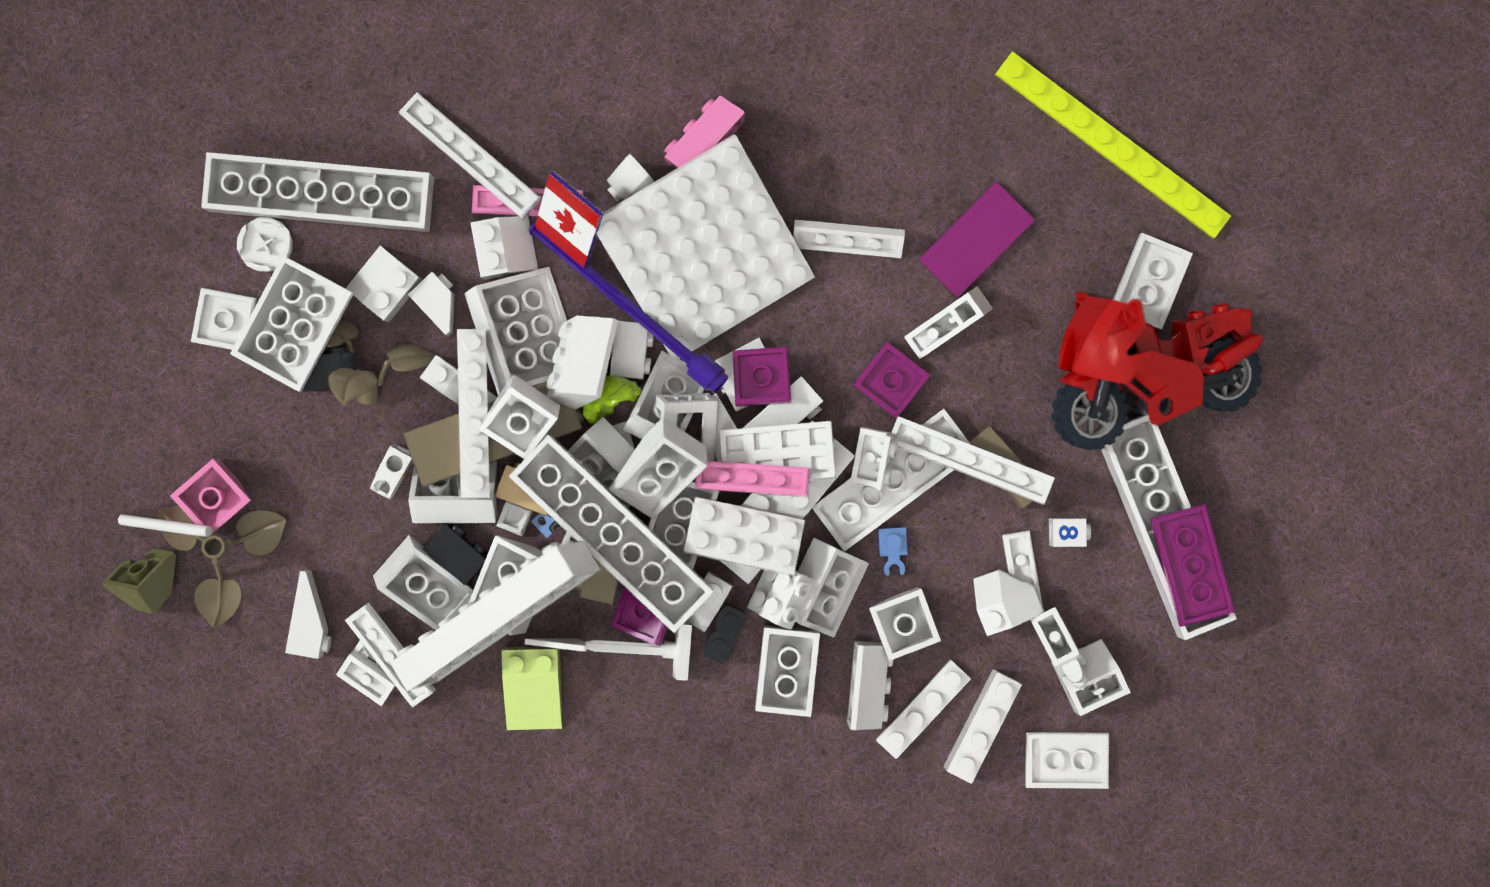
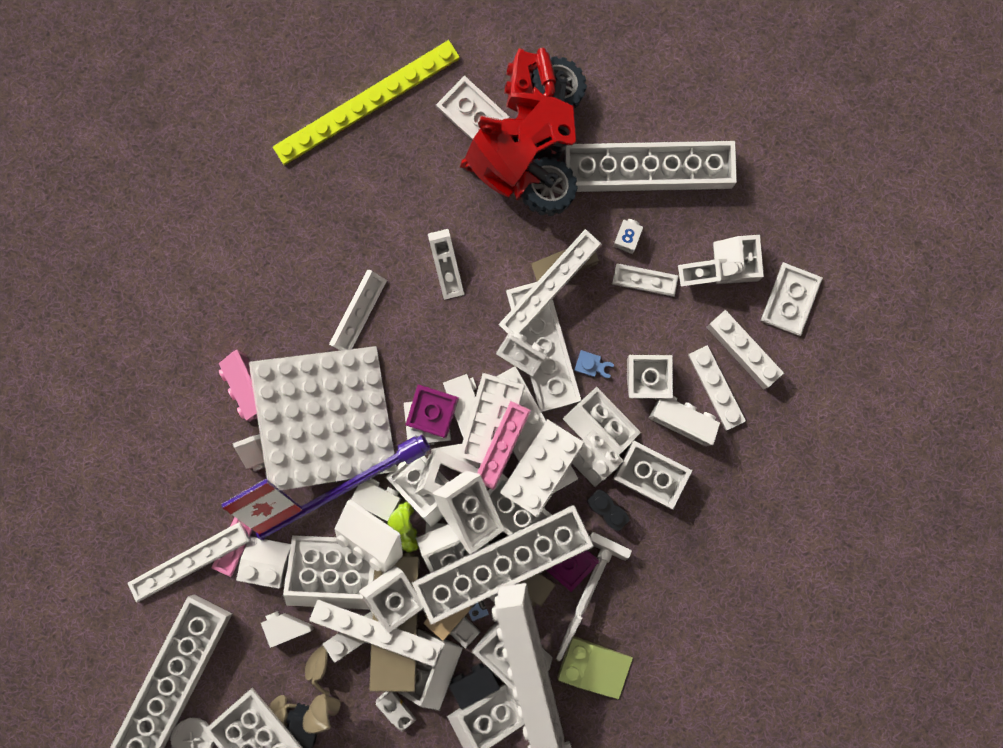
camera: 60 degrees left, 5 degrees down
white slope [346,245,423,322] -> none
white slope [686,571,732,632] -> none
magenta plate [853,342,930,419] -> none
magenta tile [919,181,1035,298] -> none
white slope [974,569,1045,636] -> none
magenta tile [1150,504,1235,627] -> none

